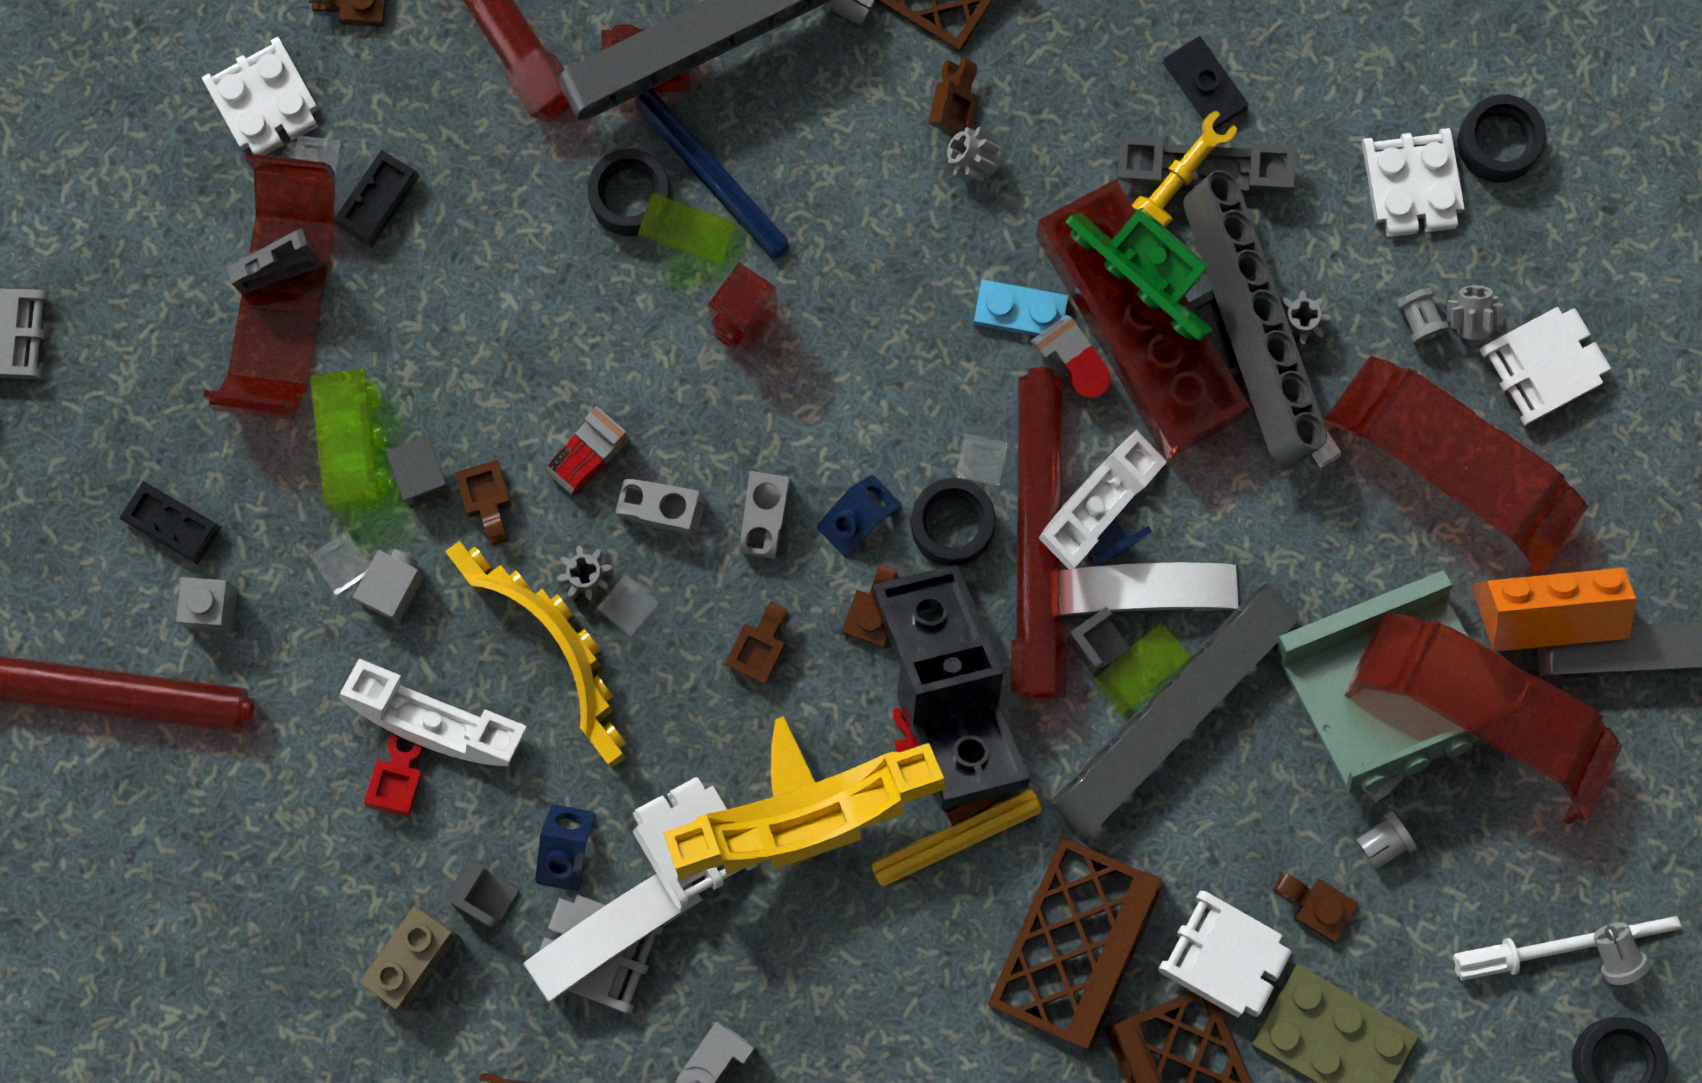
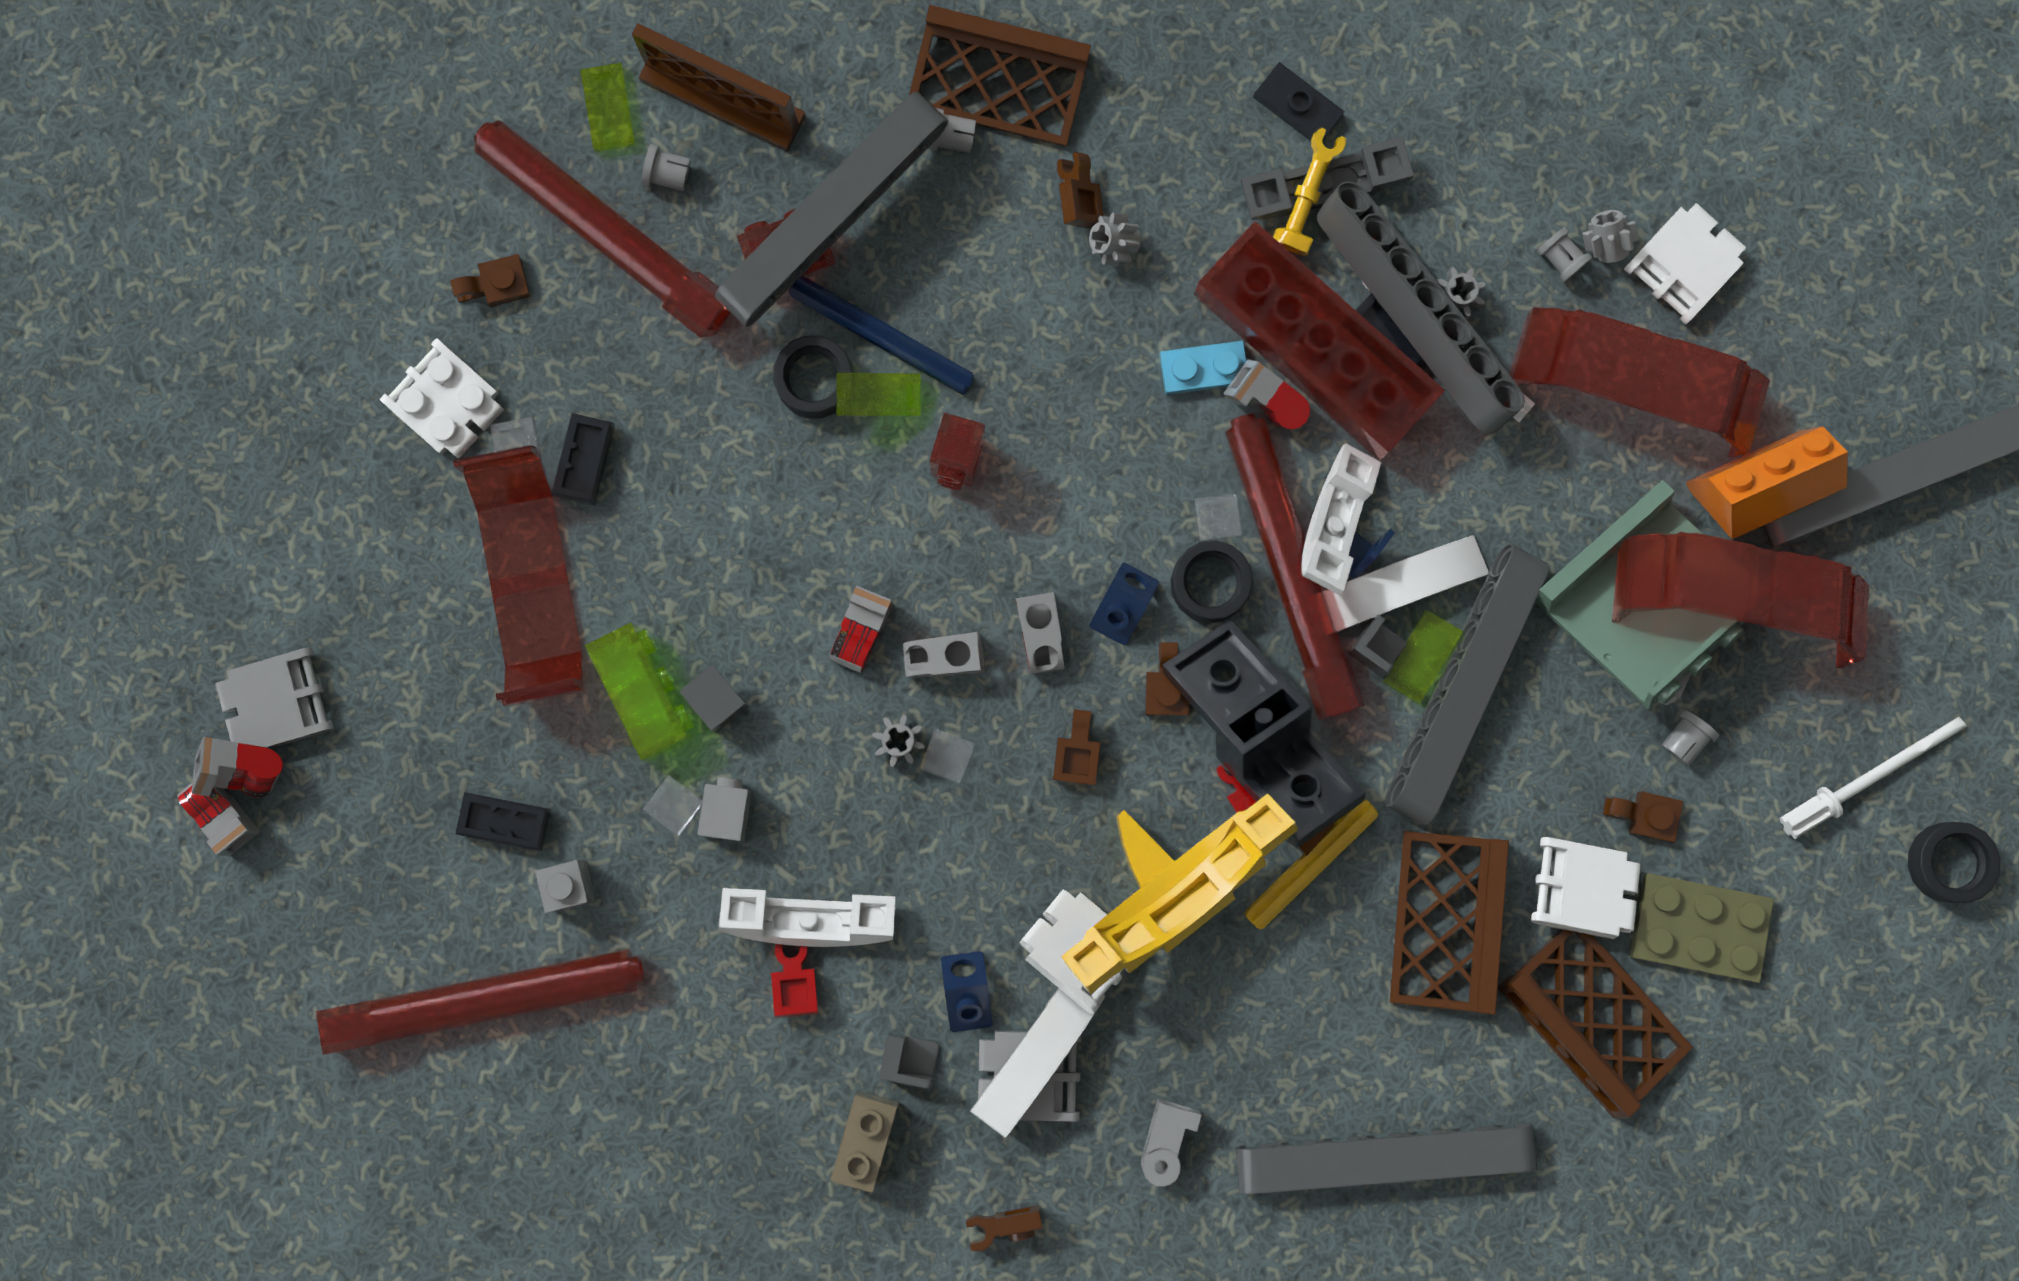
camera: 25 degrees left, 5 degrees up
dark grey wing [226,228,325,294] -> none
yellow piece [445,541,626,768] -> none
reddish brown plate [455,459,512,545] -> none
green bracket [1065,208,1213,341] -> none
white plate [1362,128,1465,237] -> none
black tyre [1457,94,1547,183] -> none
light grey bush [1594,922,1650,985] -> none

